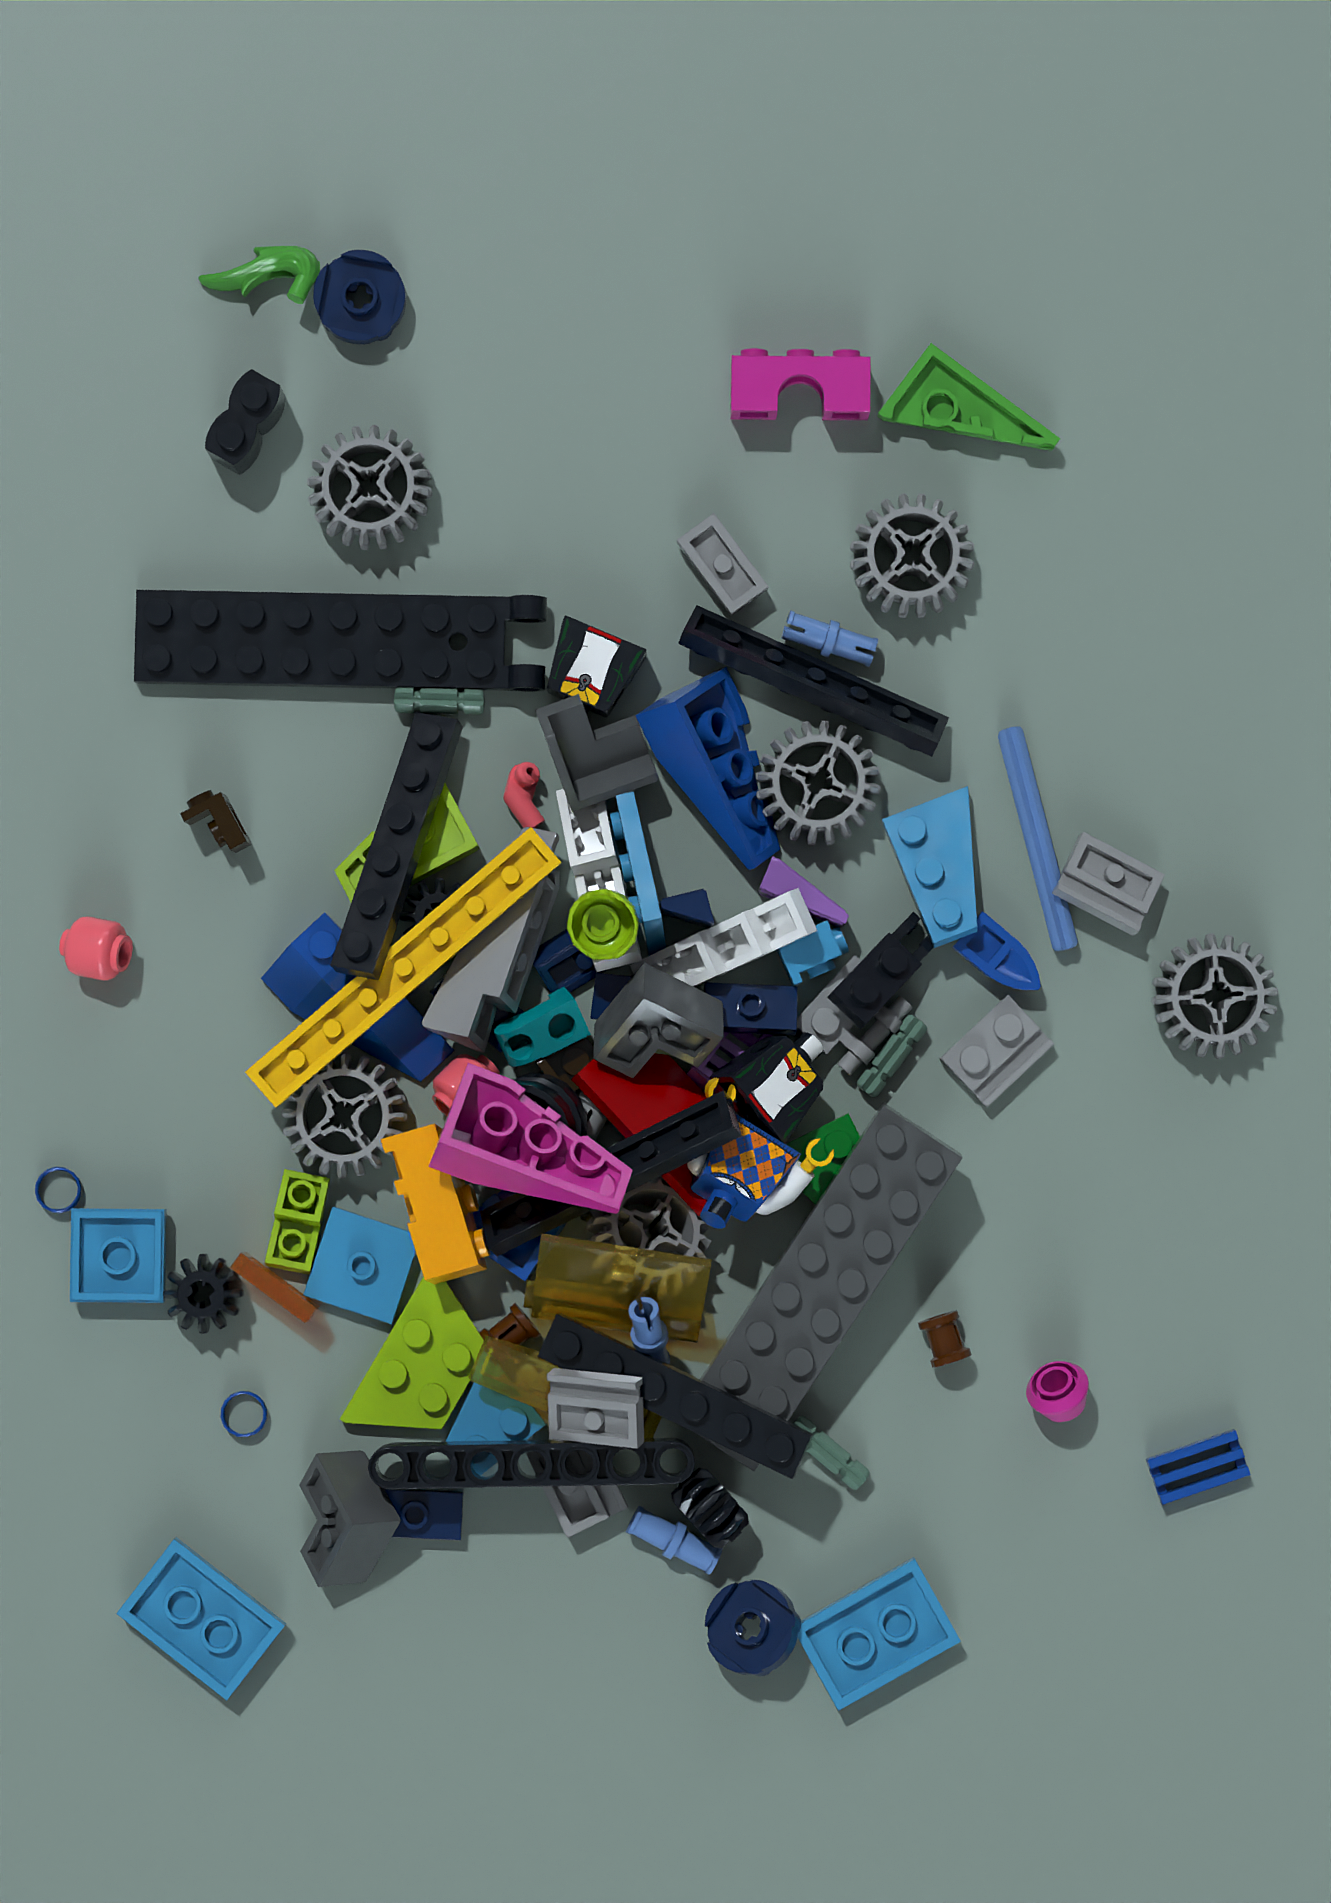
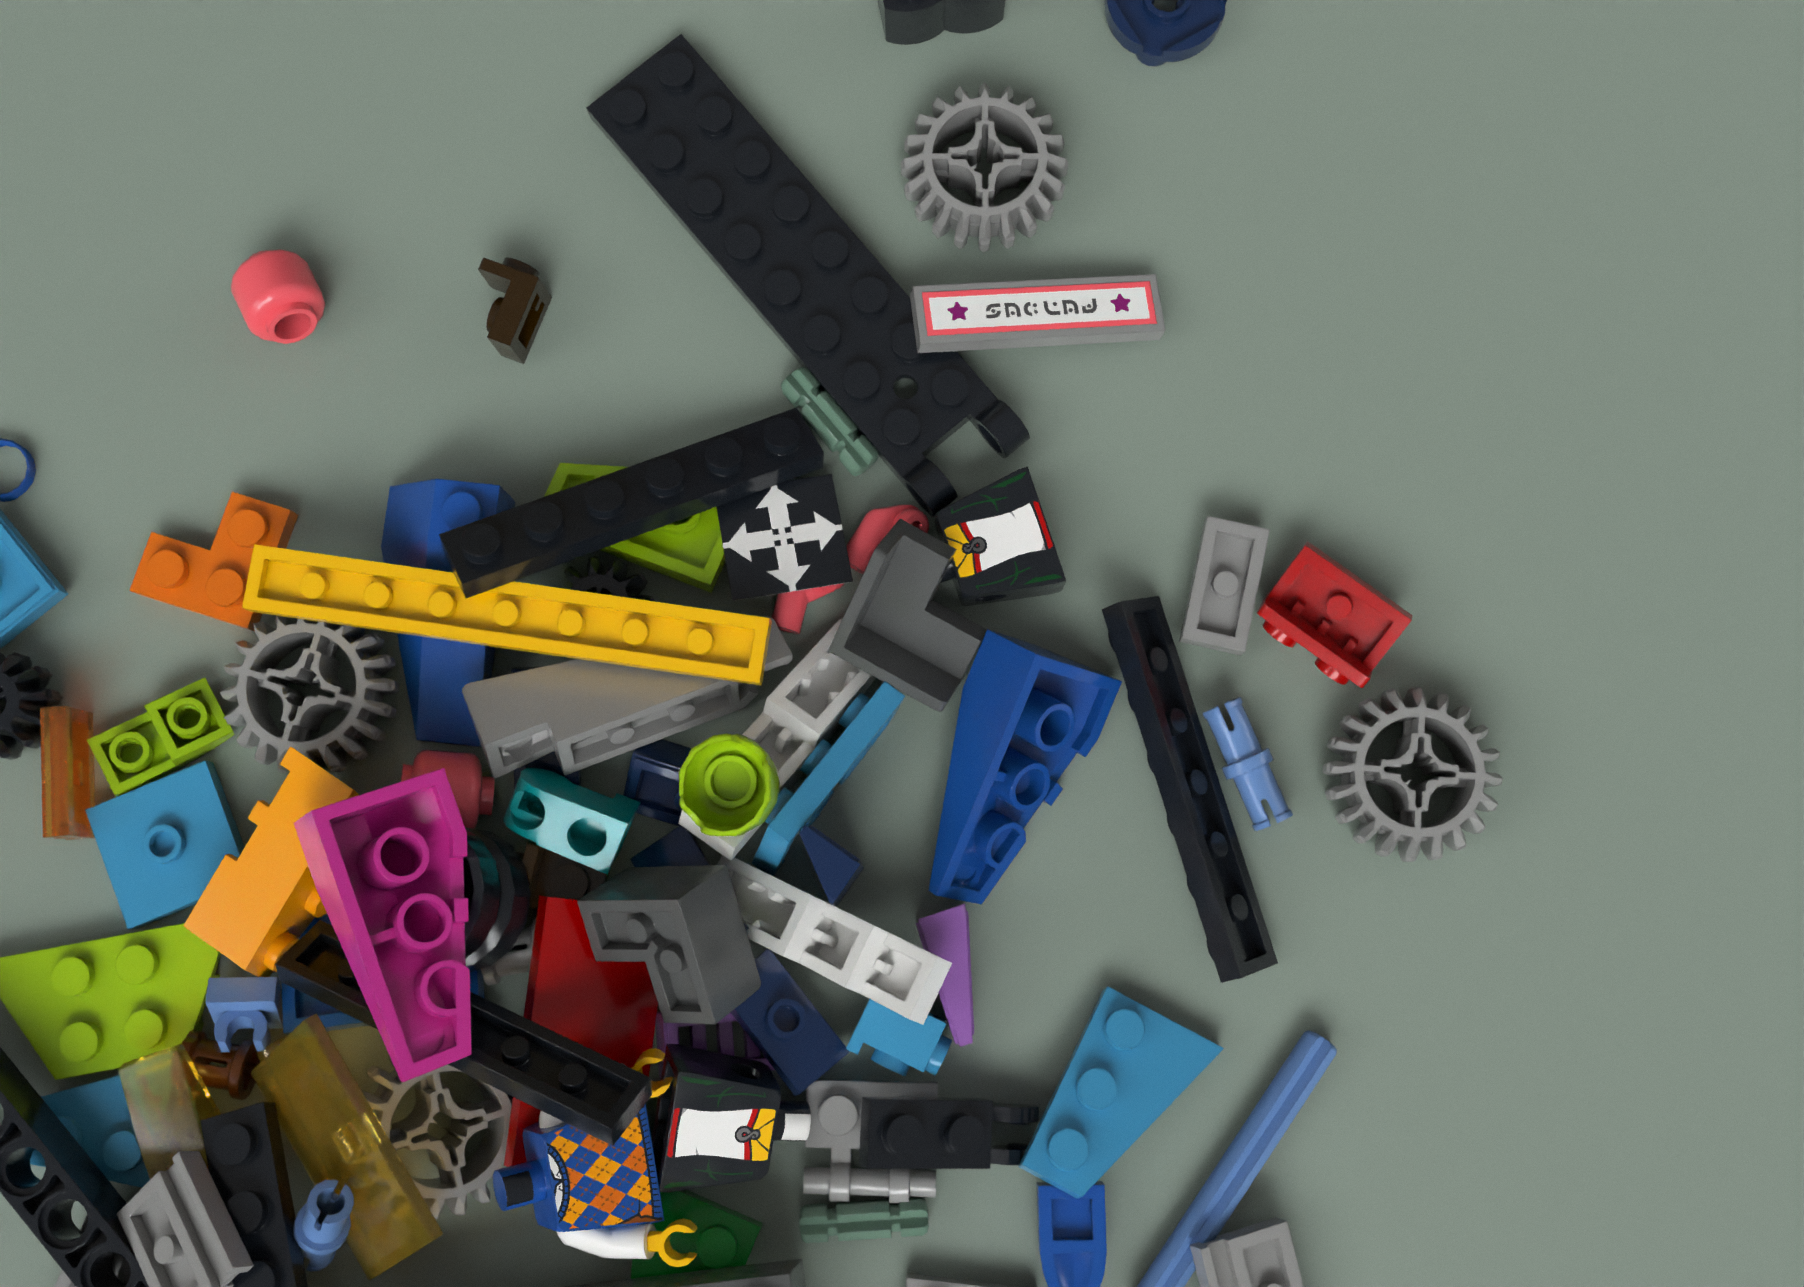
camera: 55 degrees right, 5 degrees down
dark pink arch [730,348,871,421] -> none
light grey gear [755,720,881,846] -> none
bright green wing [877,343,1060,451] -> none
none -> orange plate [129,492,298,632]
none -> medium blue tile [205,977,283,1052]
none -> black sticker [716,474,853,601]
none -> coral arm [846,504,929,574]
none -> tile [910,274,1165,353]
none -> red bracket [1257,541,1412,688]

